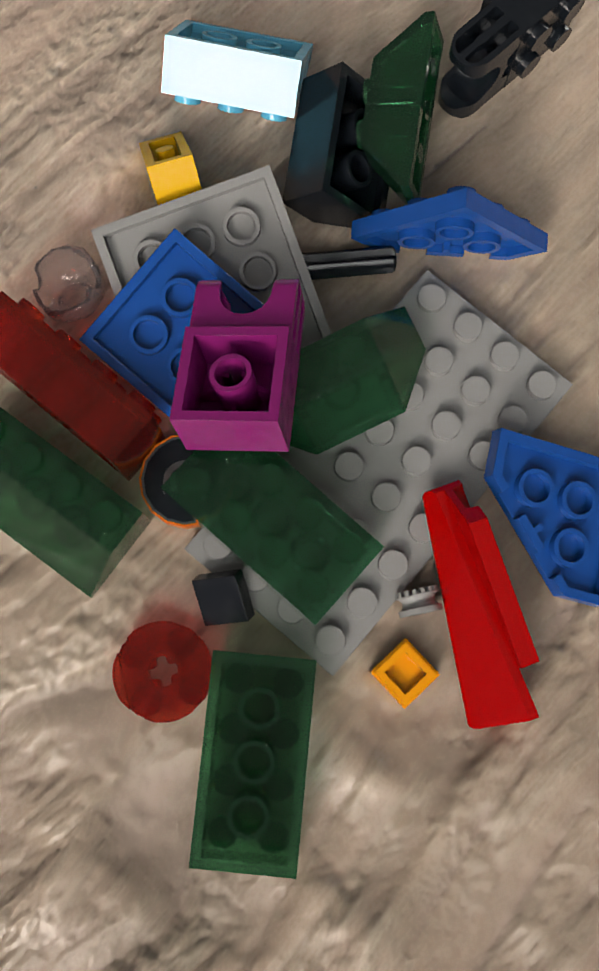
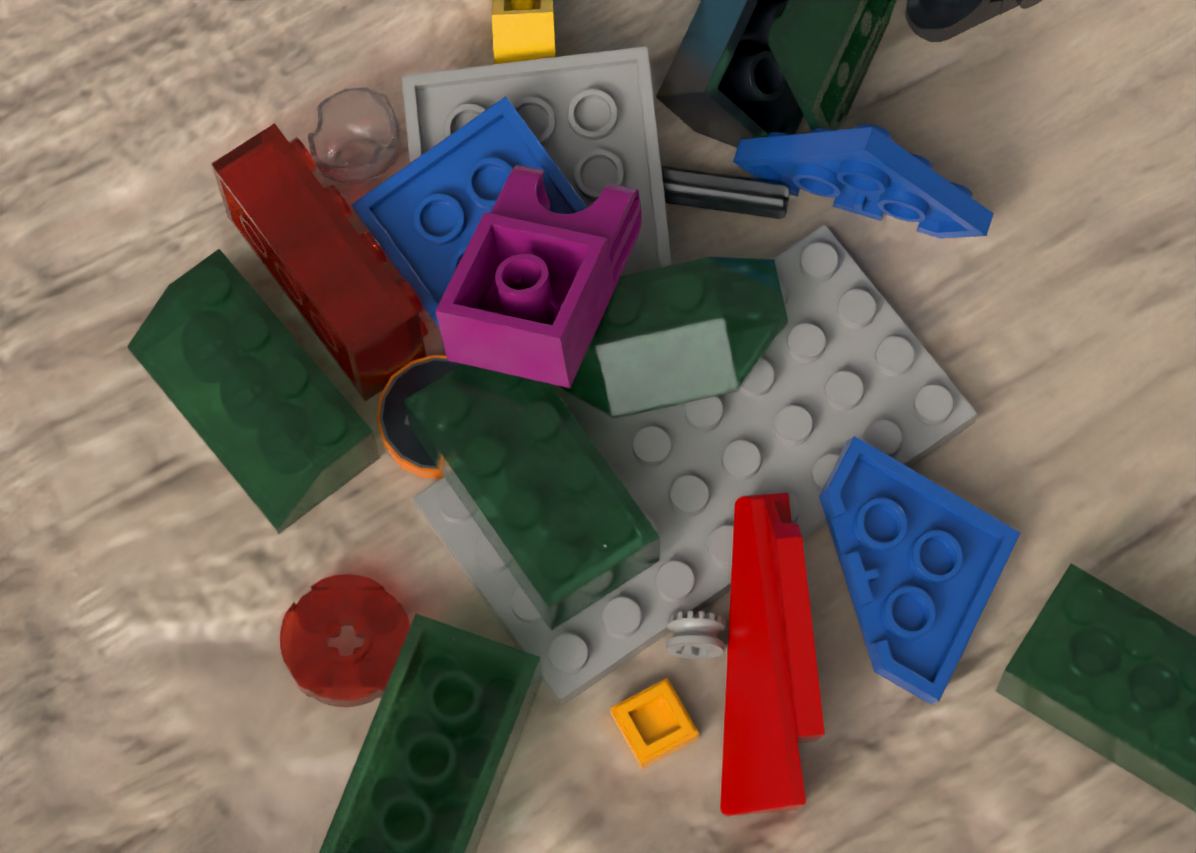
camera: 20 degrees right, 10 degrees down
black tile [192,569,255,626] -> none

